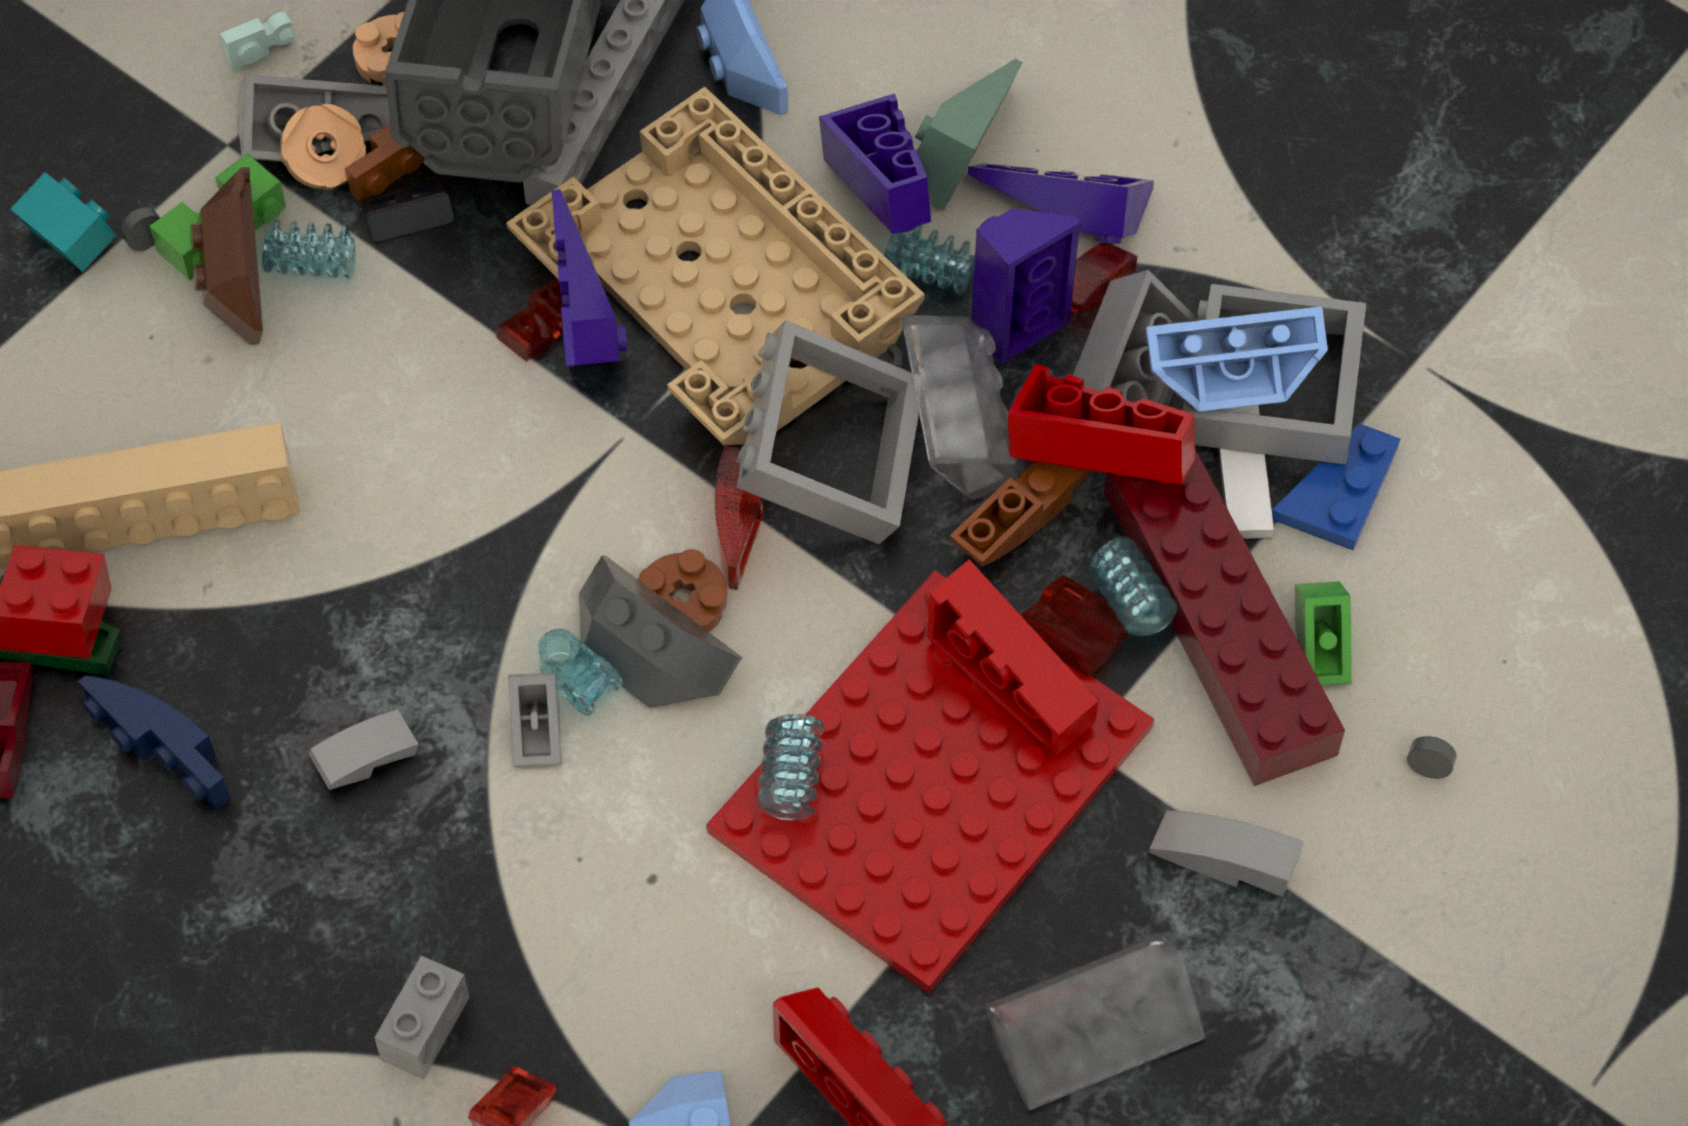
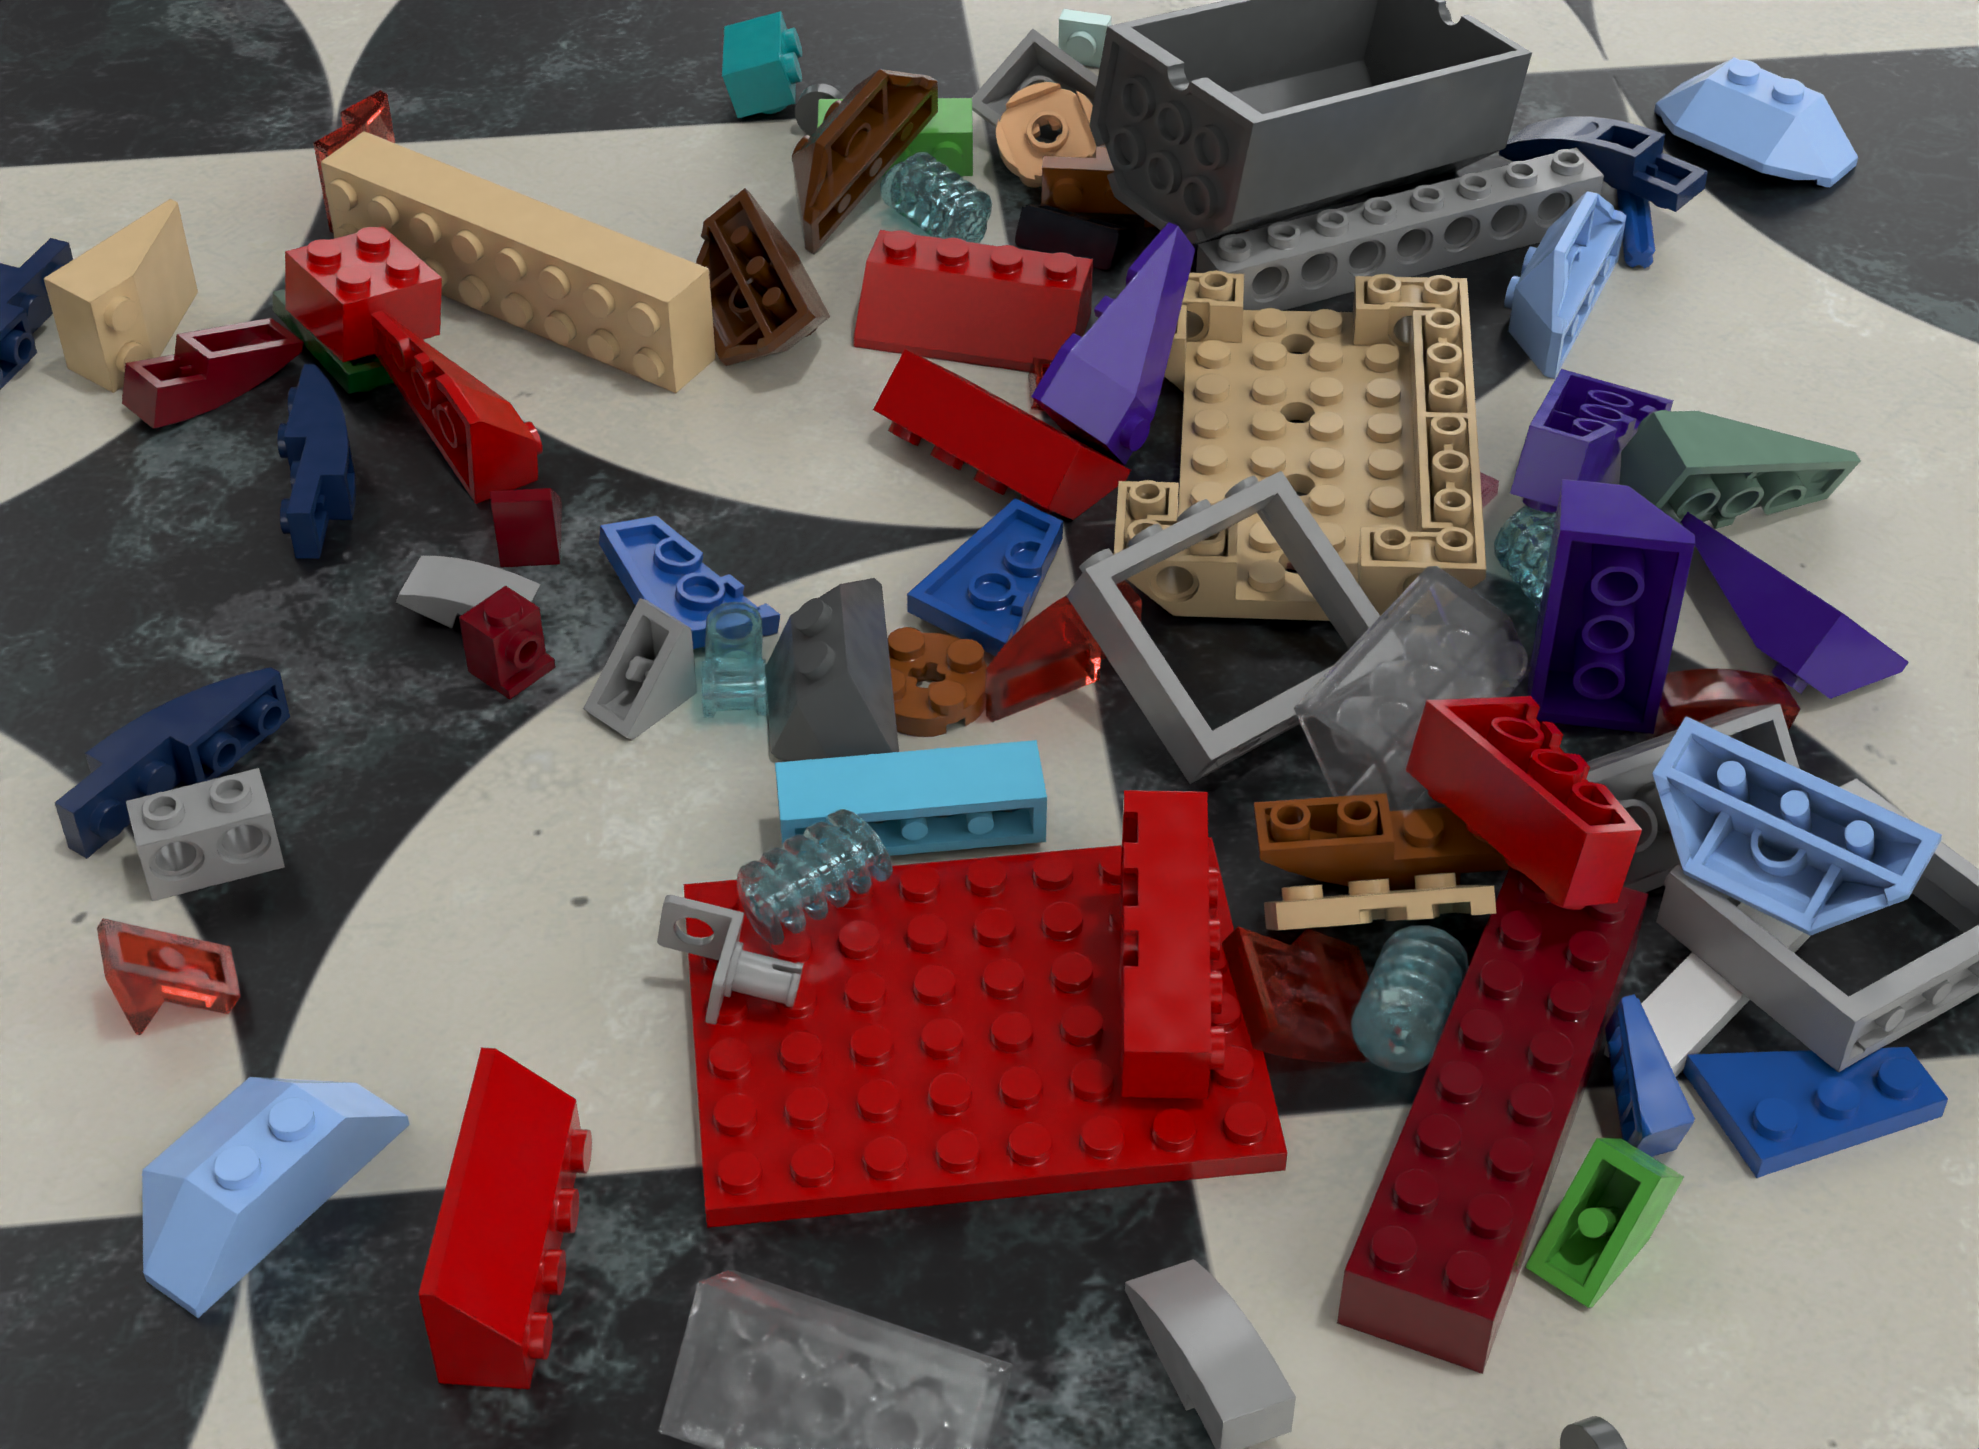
camera: 45 degrees right, 15 degrees down
none -> dark blue slope [54,667,290,859]
none -> red wedge [371,311,543,504]
none -> dark red brick [459,585,556,700]
none -> dark red slope [490,488,562,567]
none -> blue wing [599,516,781,649]
none -> light grey bracket [657,895,804,1025]
none -> reddish brown wedge [696,188,830,366]
none -> medium azure brick [775,740,1047,865]
none -> red slope [854,230,1093,374]
none -> red slope [873,349,1131,520]
none -> blue wing [907,498,1063,662]
none -> tan wing [1264,873,1497,930]
none -> blue slope [1605,994,1695,1157]

